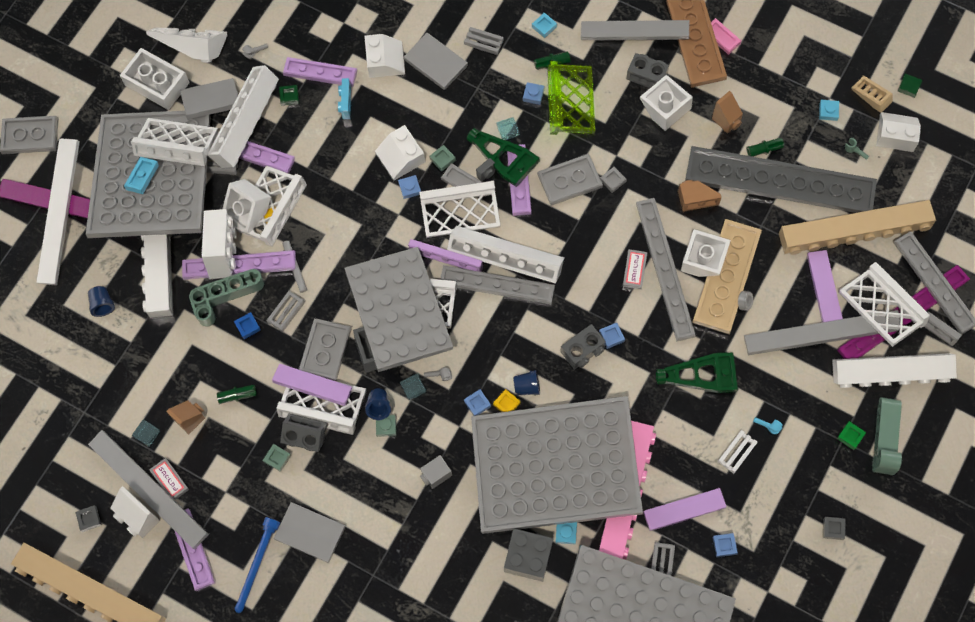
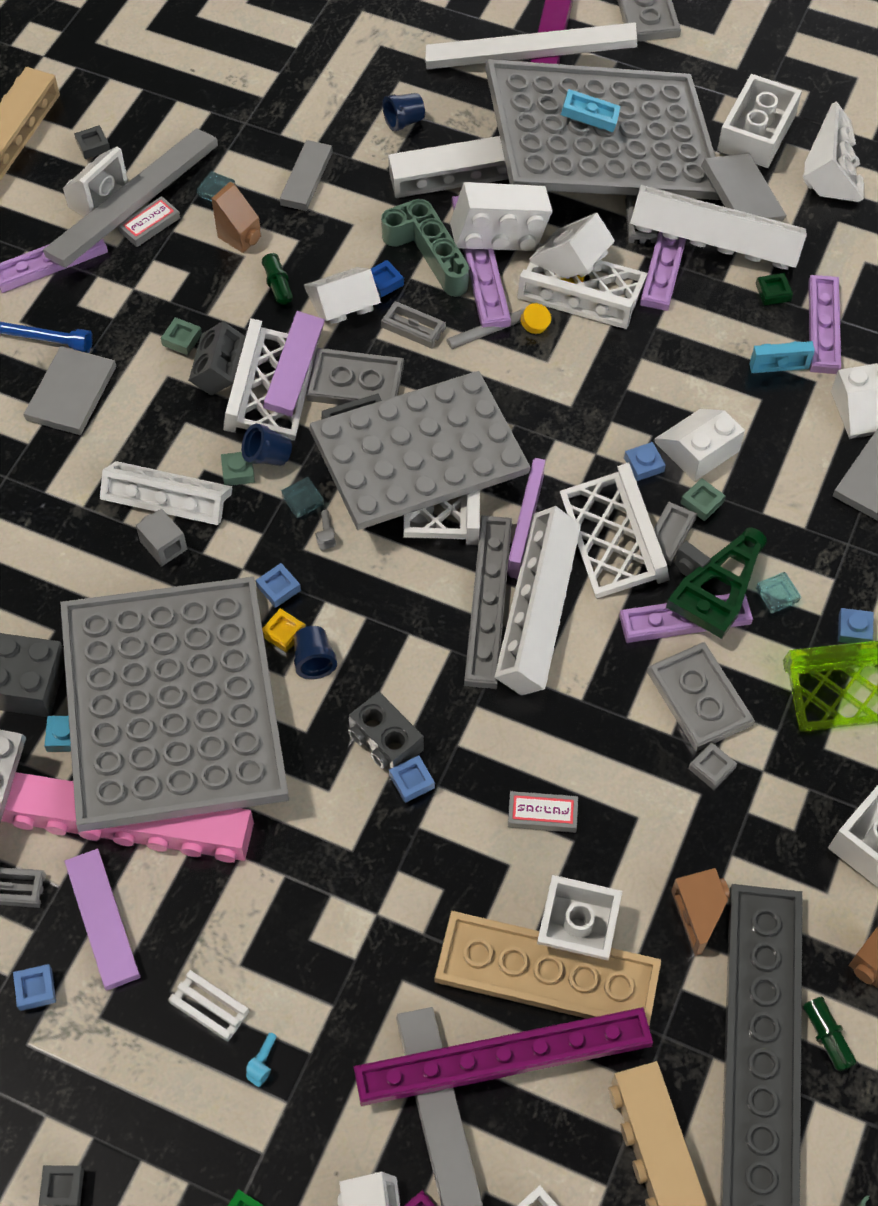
camera: 80 degrees right, 10 degrees down
white fence [131,118,218,166] -> none
light grey hand [242,43,268,59] -> none
light grey tile [636,198,696,342] -> none
dark green plate [656,352,738,393] -> none
light grey tile [738,291,753,311] -> none
lavender tile [807,250,843,323] -> none
none -> white fence [100,461,232,525]
none -> light grey tile [280,140,332,211]
none -> white slope [304,267,381,324]
none -> magenta tile [354,1007,653,1106]
none -> yellow tile [521,303,551,334]

